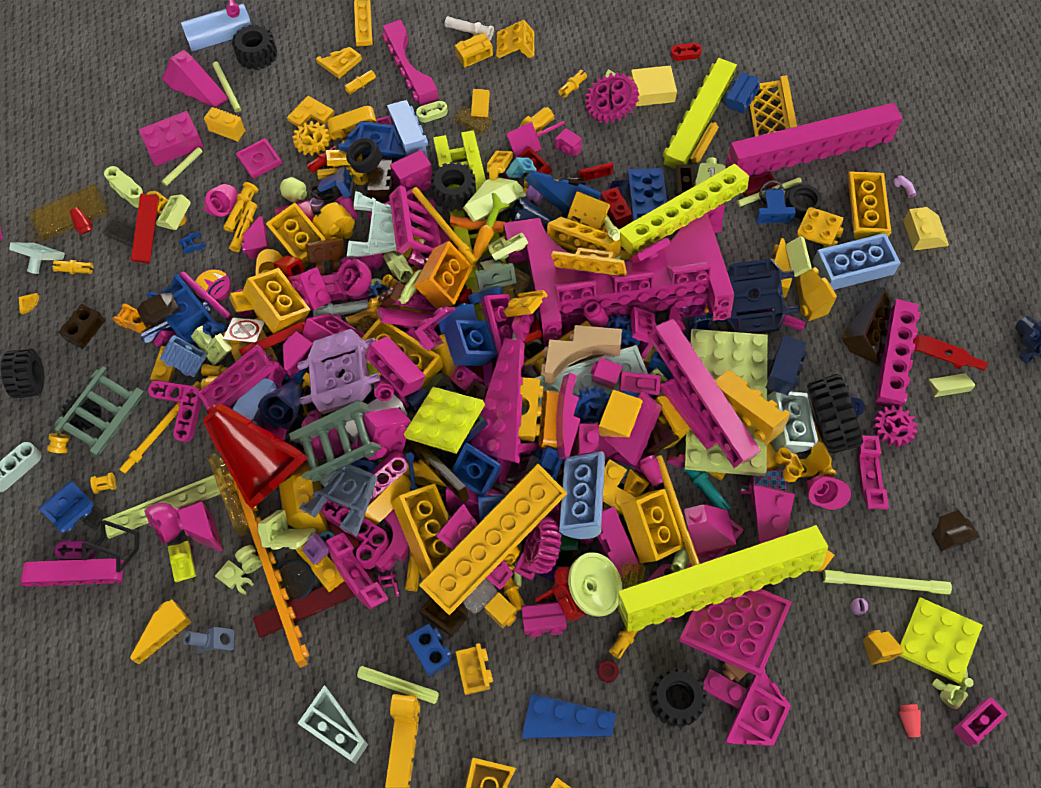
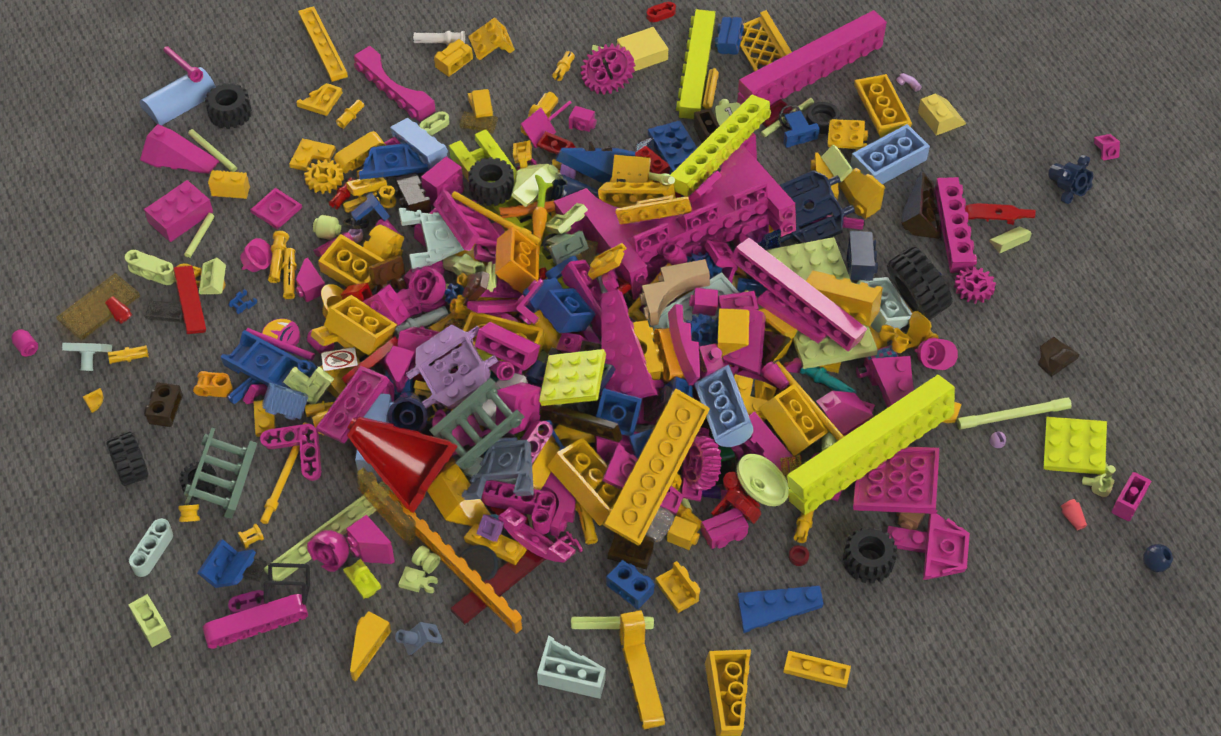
camera: 20 degrees left, 10 degrees down
dark brown slope [137,293,181,327] -> none
yellowish green bracket [258,510,317,550] -> none
black tyre [346,138,382,174] -> none
medium azure bracket [506,157,537,178] -> none
red slope [576,162,614,181] -> none
dark pink slope [858,436,889,509] -> none
yellow slope [863,630,904,665] -> none

